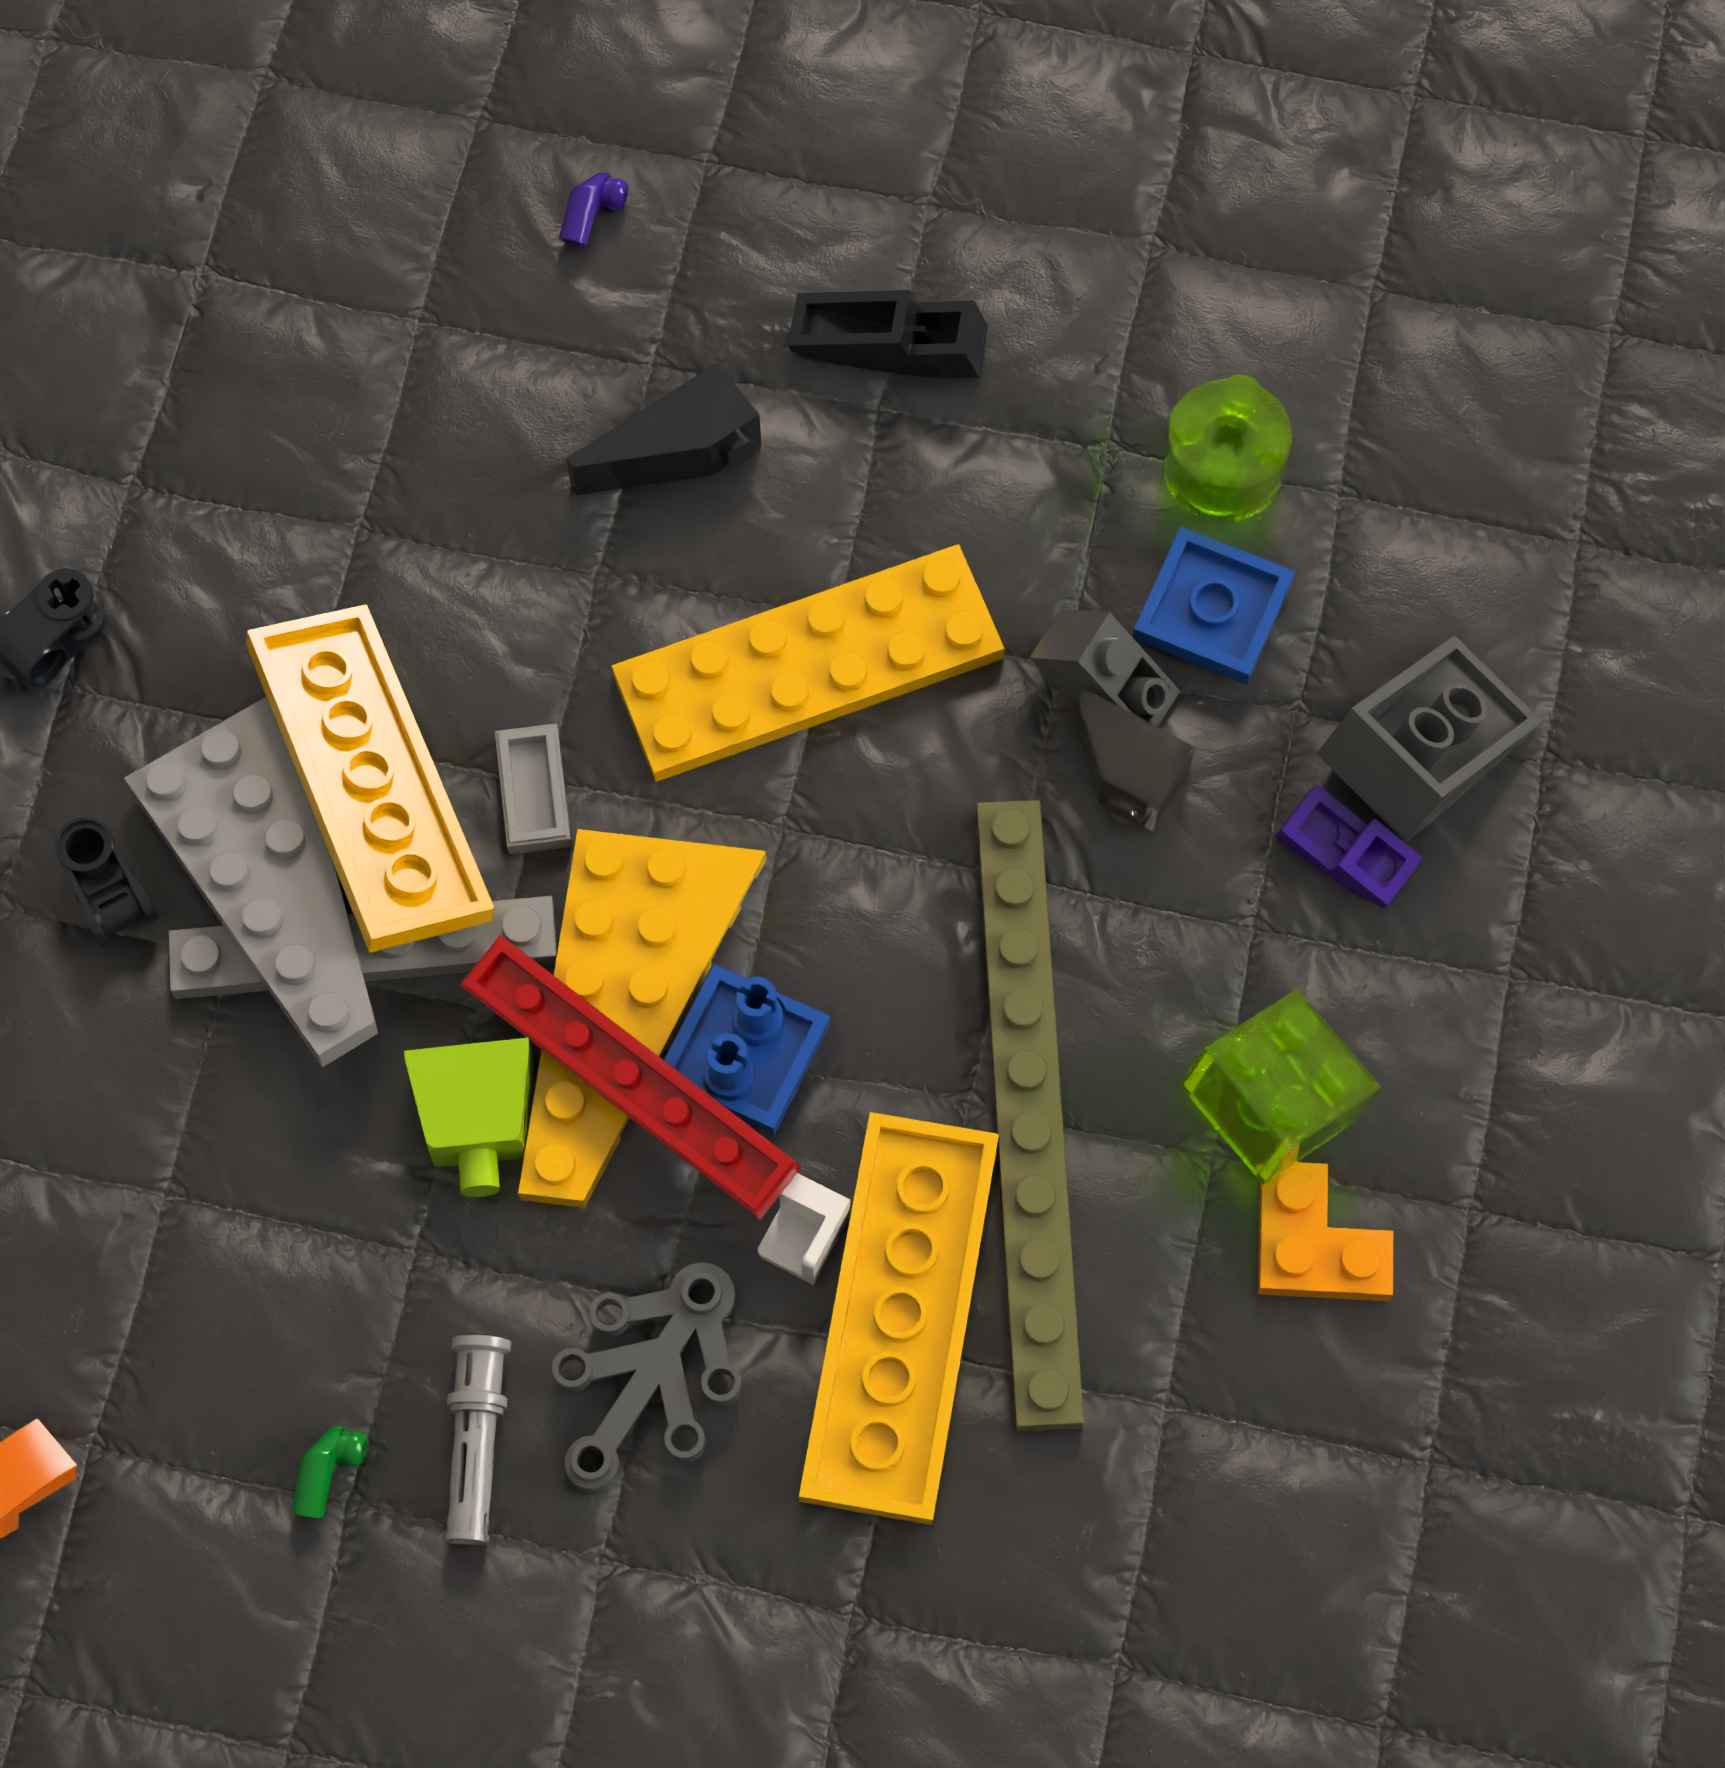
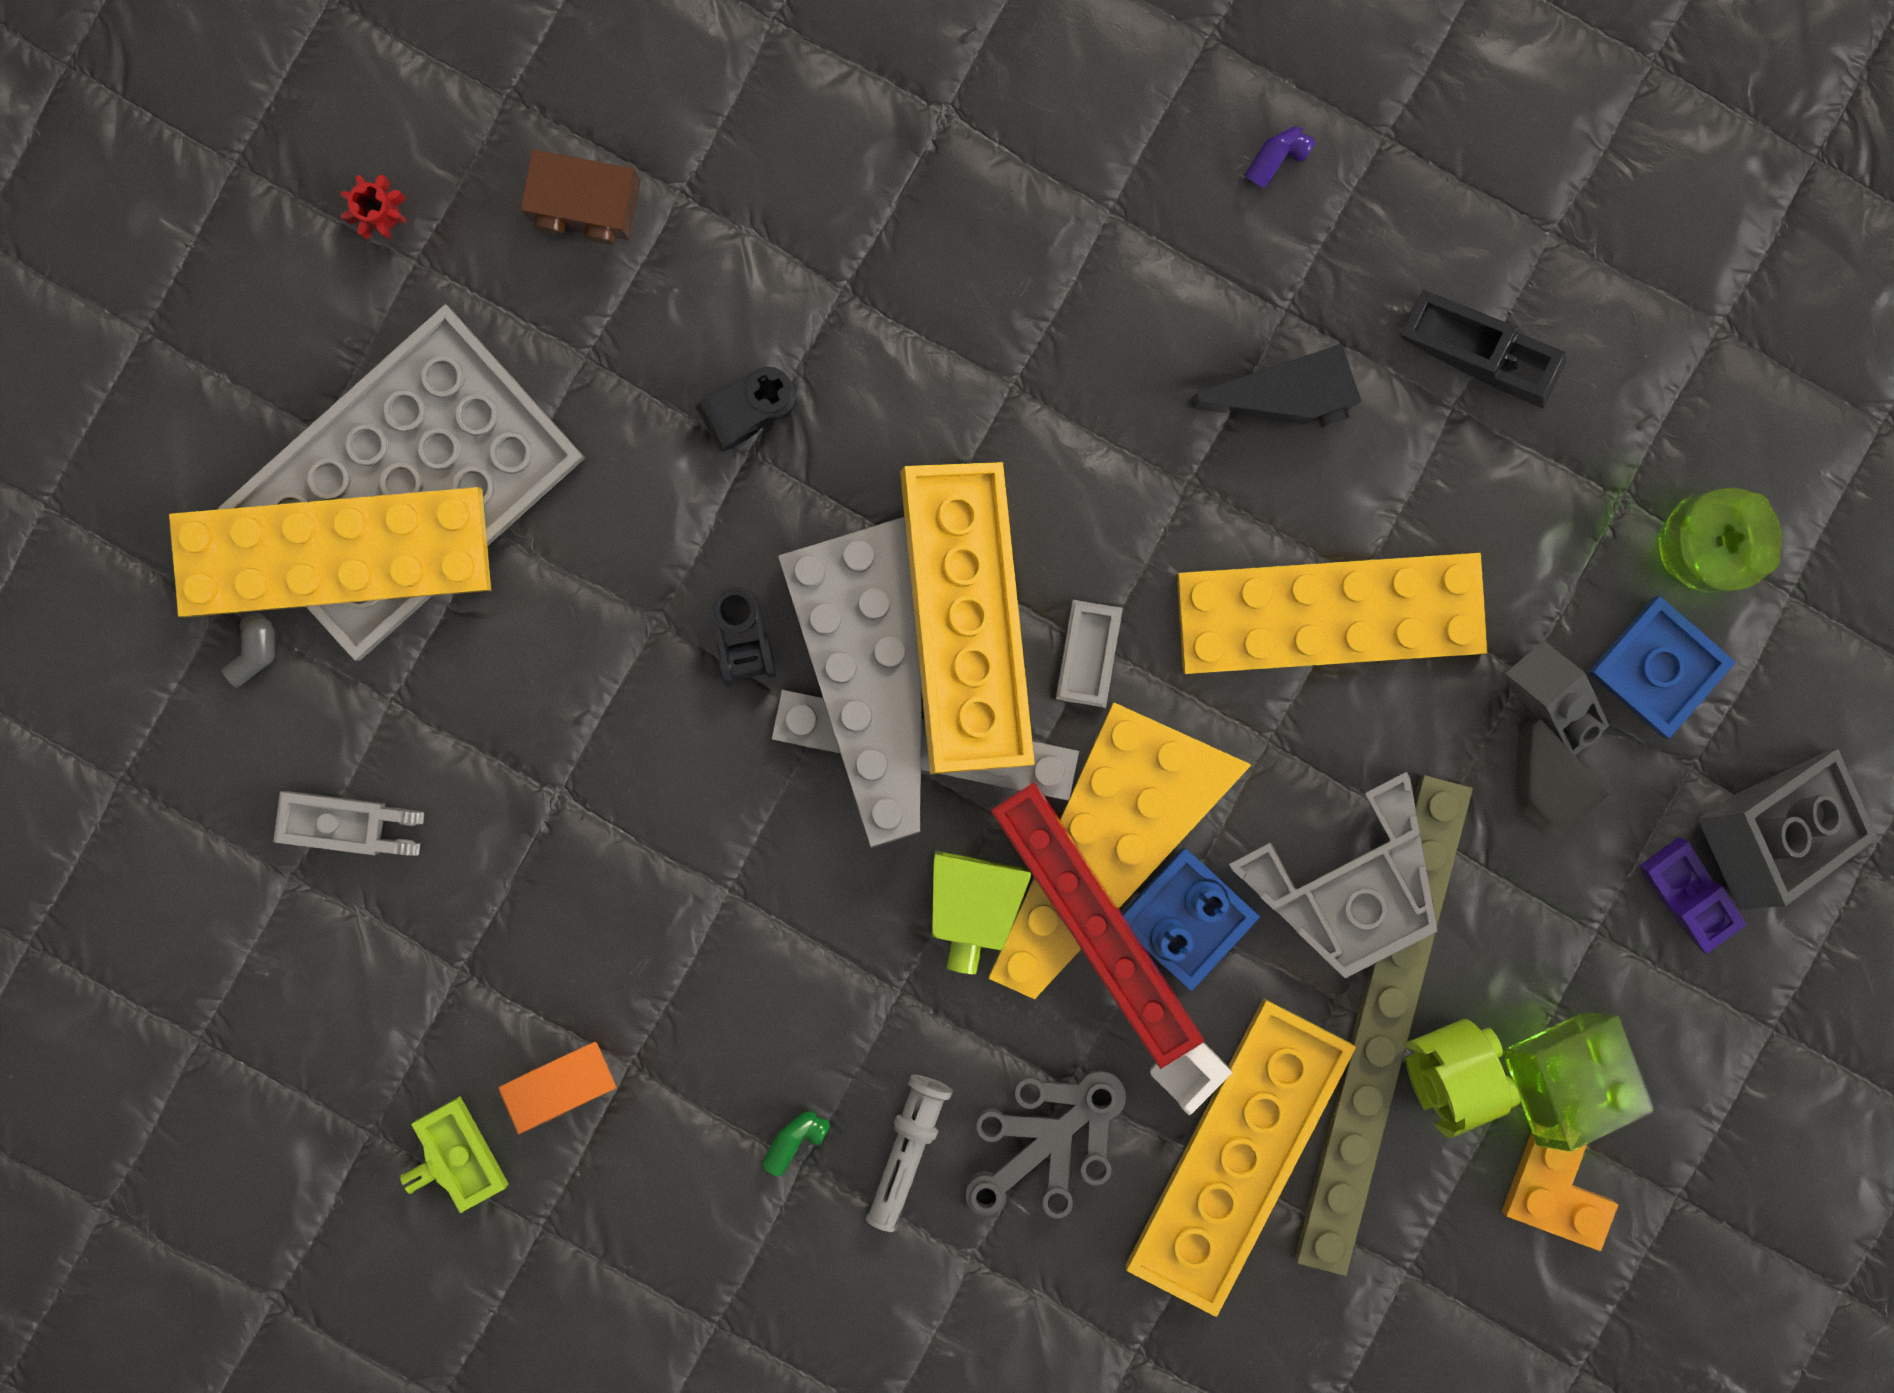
camera: 15 degrees right, 20 degrees up
none -> light grey wing [1229,772,1438,978]
none -> lime brick [1405,1019,1520,1138]

